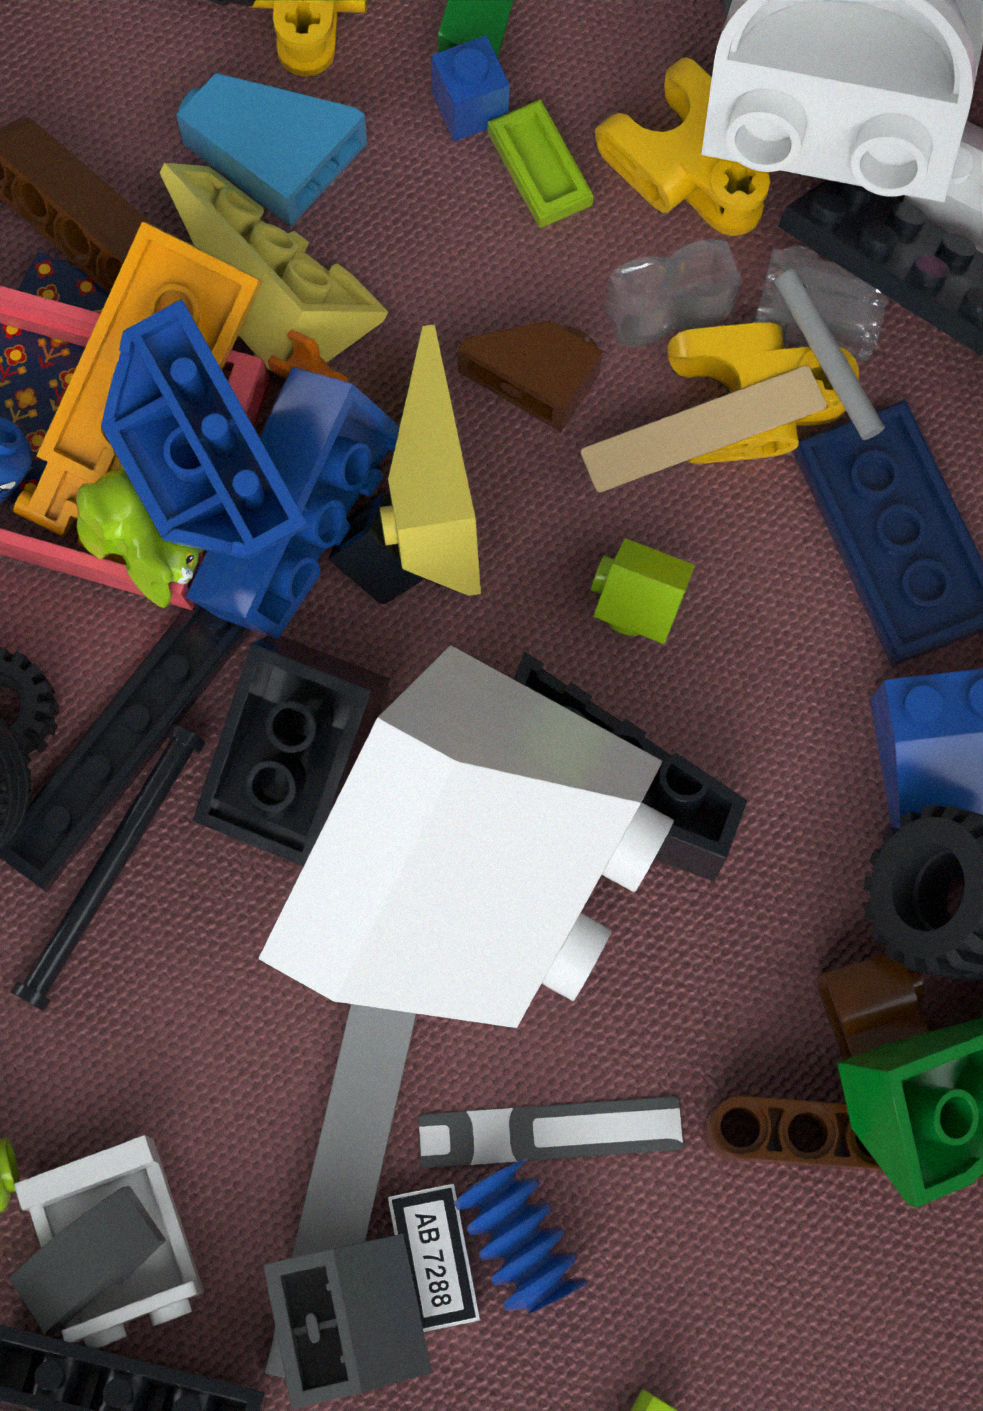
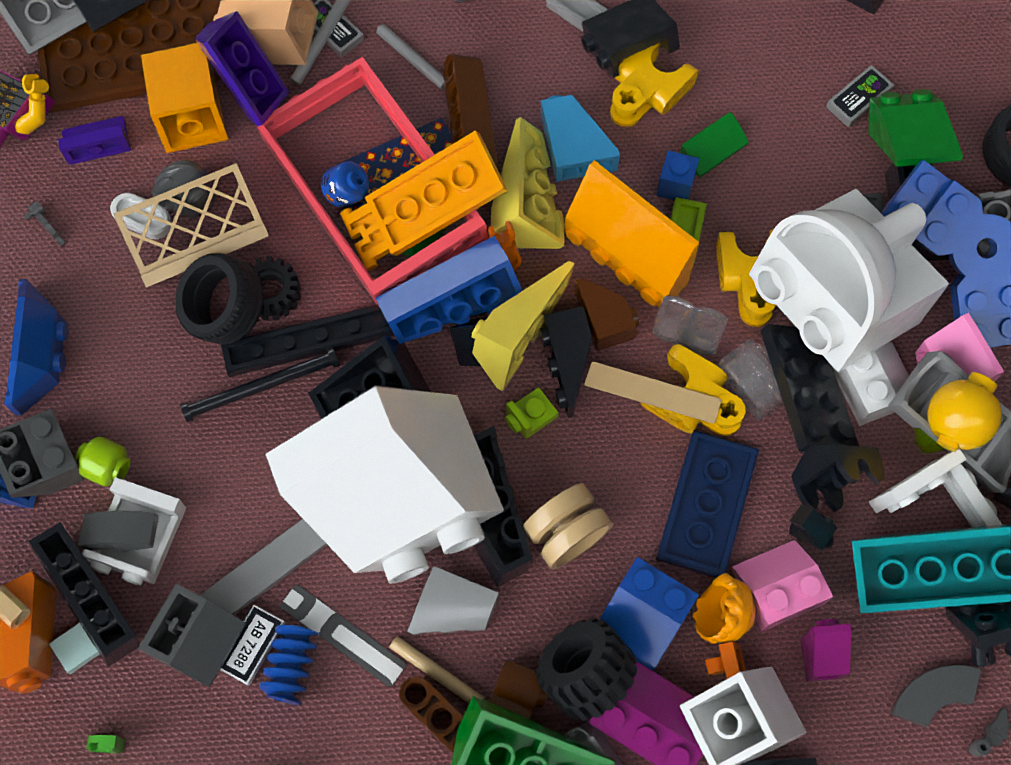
camera: 45 degrees right, 5 degrees down
lime animal [76,460,203,608] -> none
blue wedge [101,299,309,560] -> none
lime brick [591,538,695,644] -> none
light grey bar [774,269,885,440] -> none
none -> tan bar [389,636,485,704]
none -> light grey slope [407,566,499,635]
none -> lime bracket [504,387,559,439]
none -> tan wheel [523,483,614,570]
none -> black slope [539,306,592,418]
none -> light orange slope [564,160,699,310]

